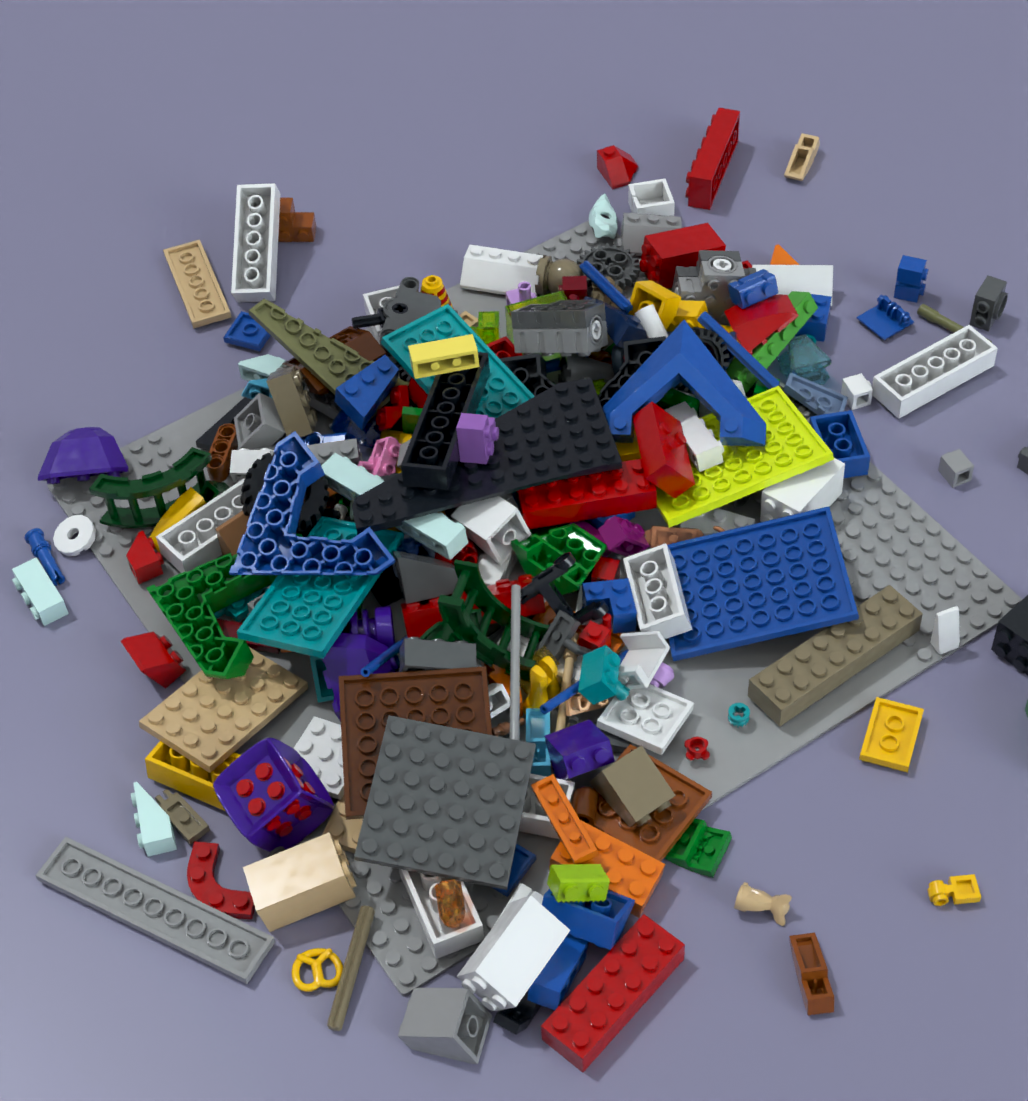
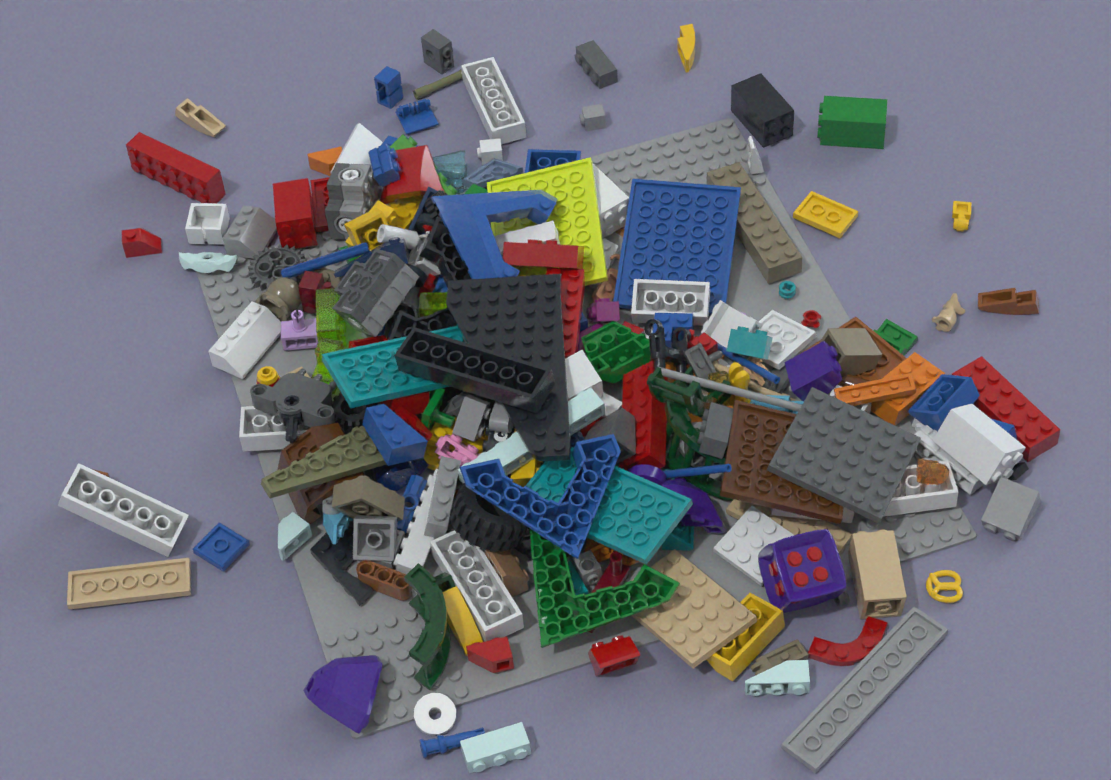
camera: 75 degrees left, 0 degrees up
dark tan axle [327,905,375,1031] -> none
light yellow brick [408,334,479,379] -> none
medium lavender brick [456,413,499,464] -> none
lime brick [547,864,610,903] -> none
blue axle [697,311,780,389] -> none

